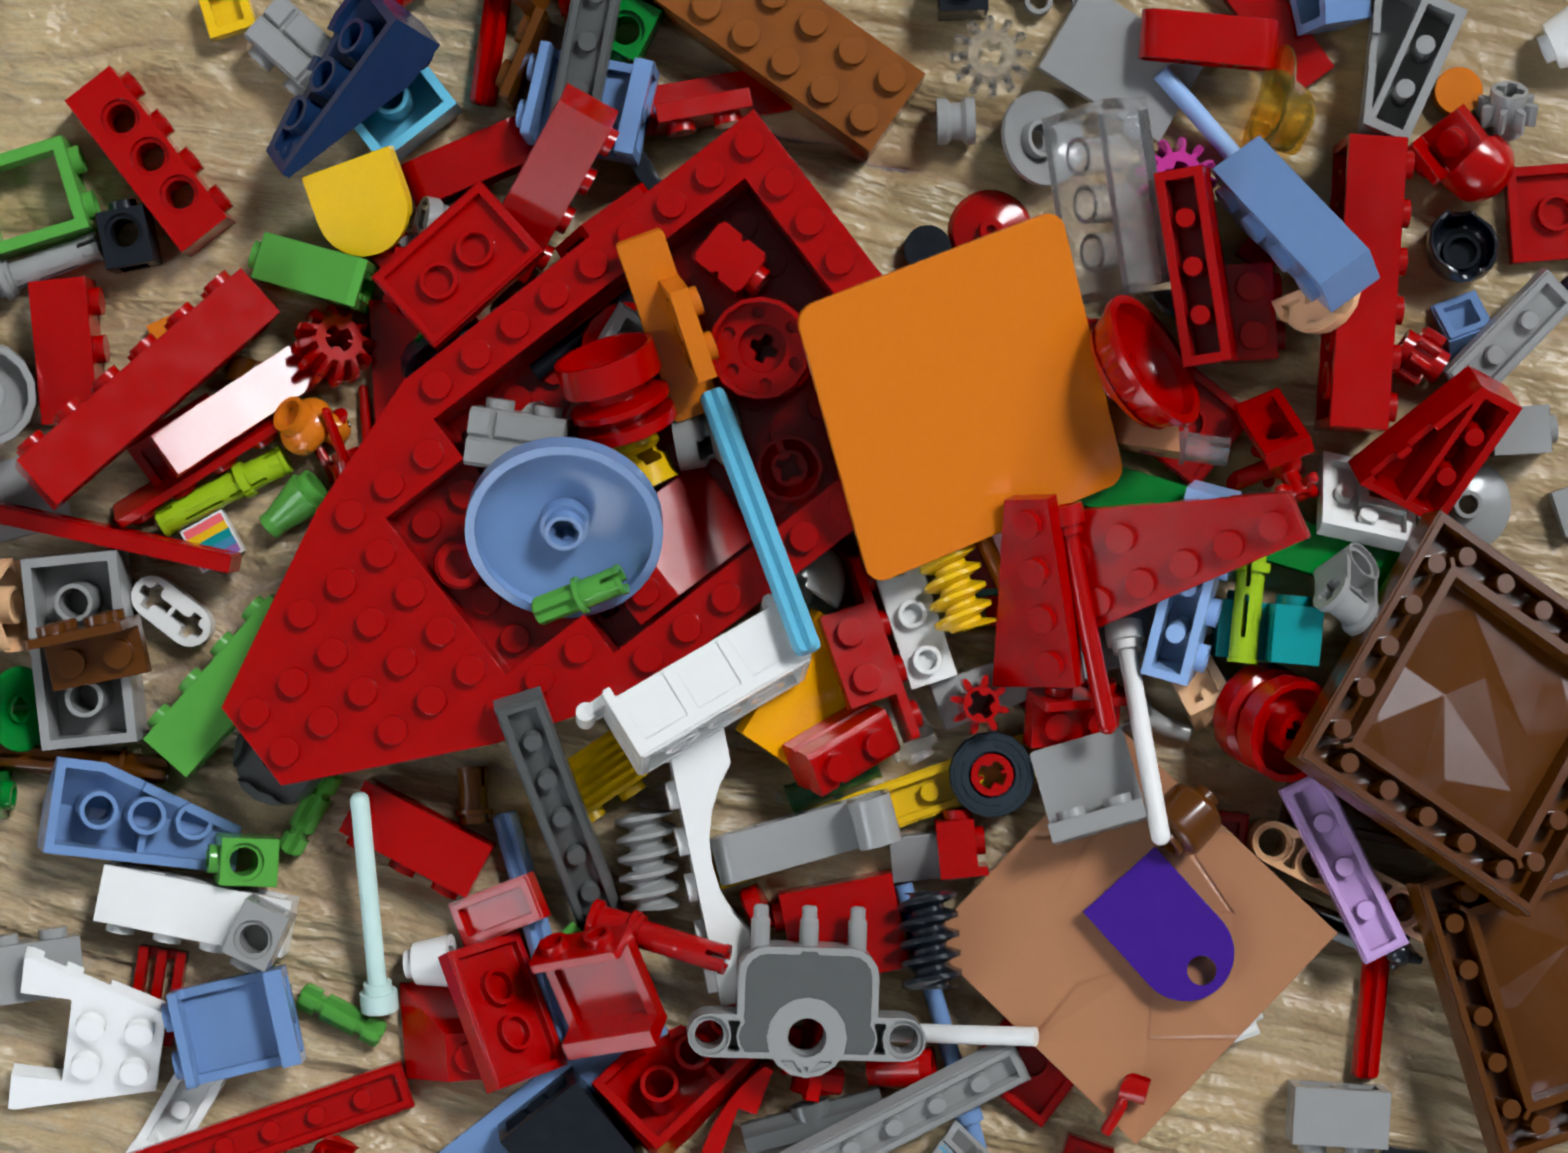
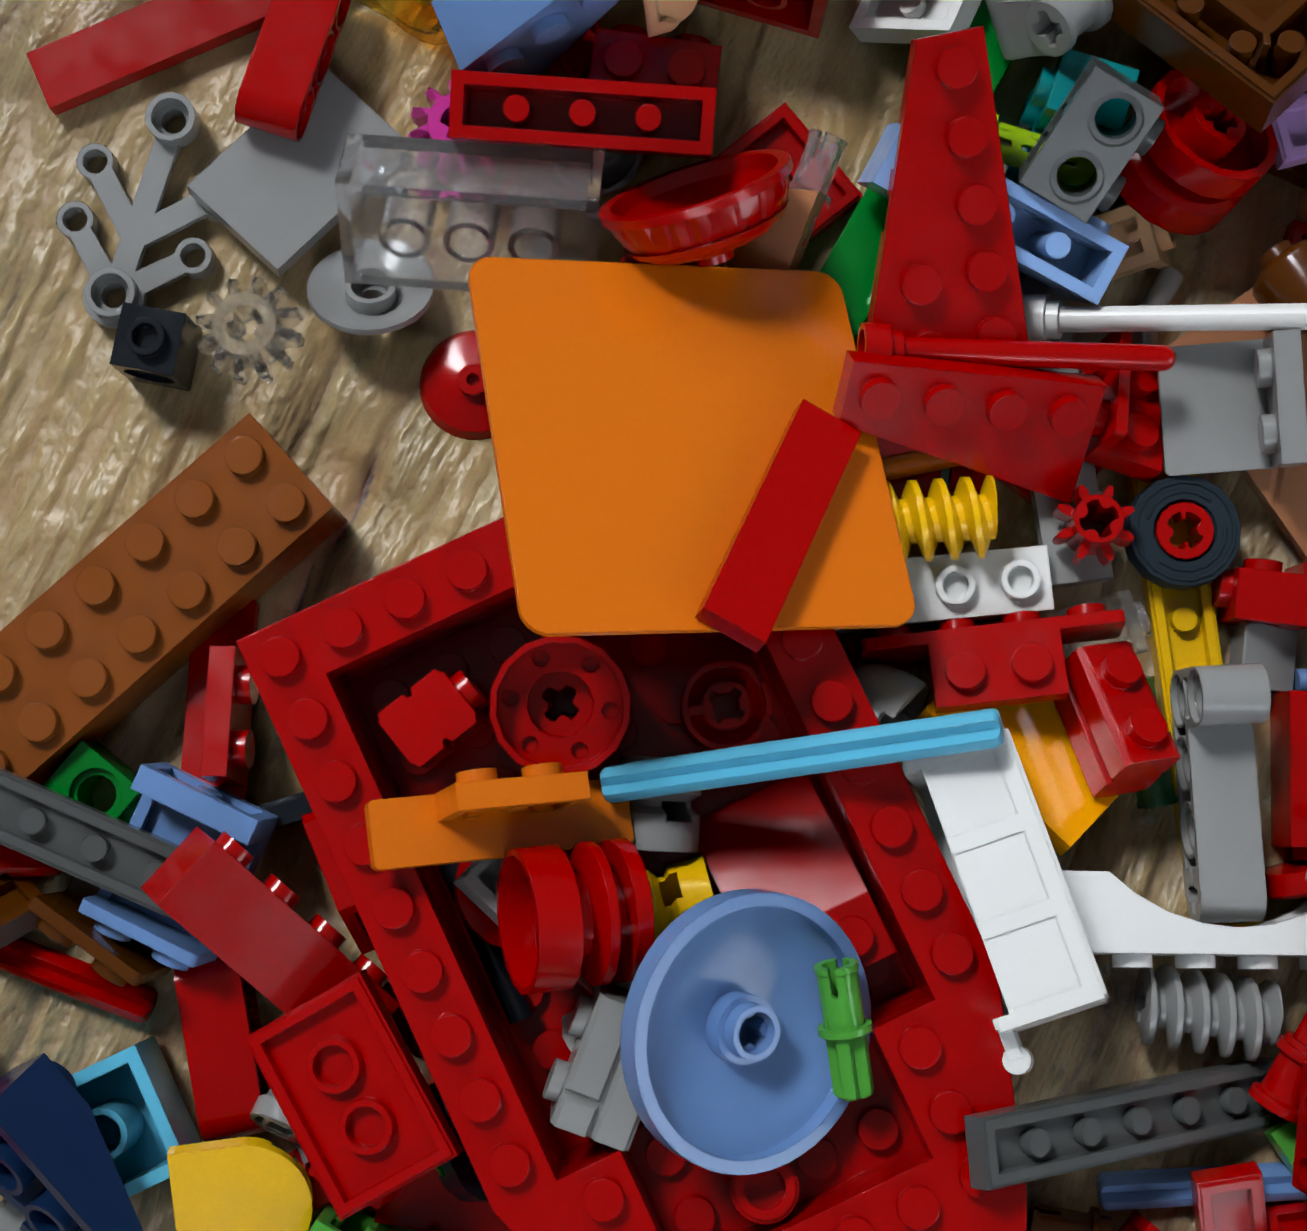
camera: 80 degrees left, 5 degrees down
yellow brick [568,730,650,823] -> none
black tile [903,225,952,265] -> none
light grey wheel [935,97,976,146] -> none
light blue bar [1153,65,1241,160] -> none
red piece [1226,388,1319,503] -> none
none -> red tile [695,399,862,653]
none -> dark grey brick [1018,56,1165,223]

